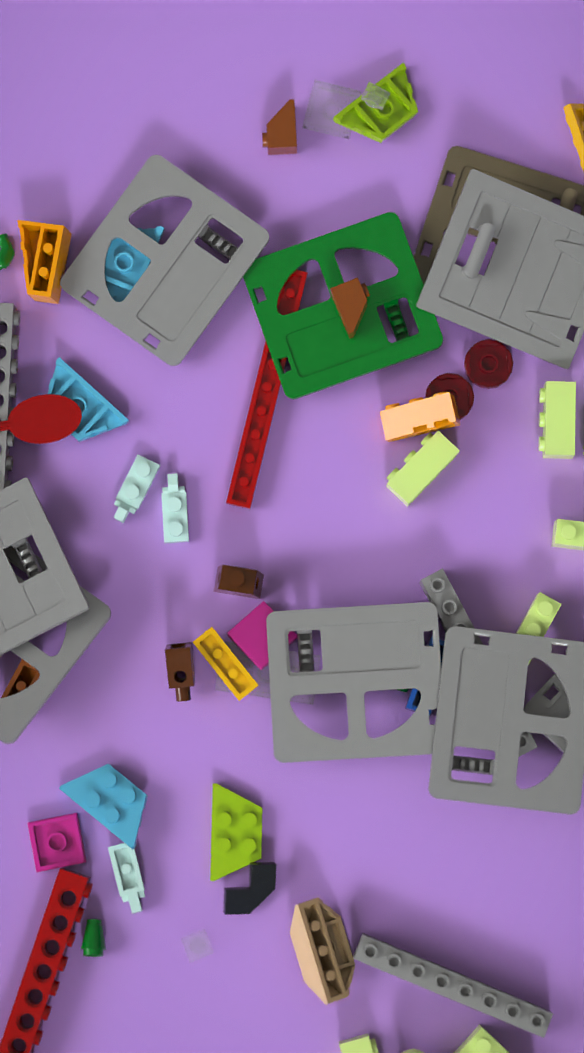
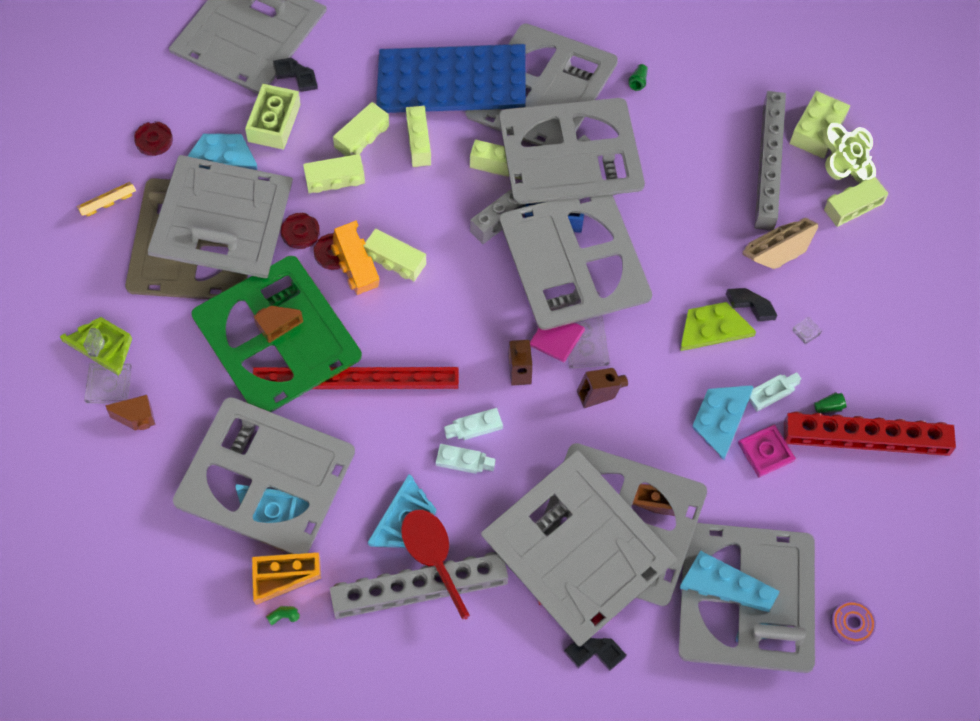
camera: 110 degrees left, 20 degrees down
yellow plate [193,627,259,701] -> none

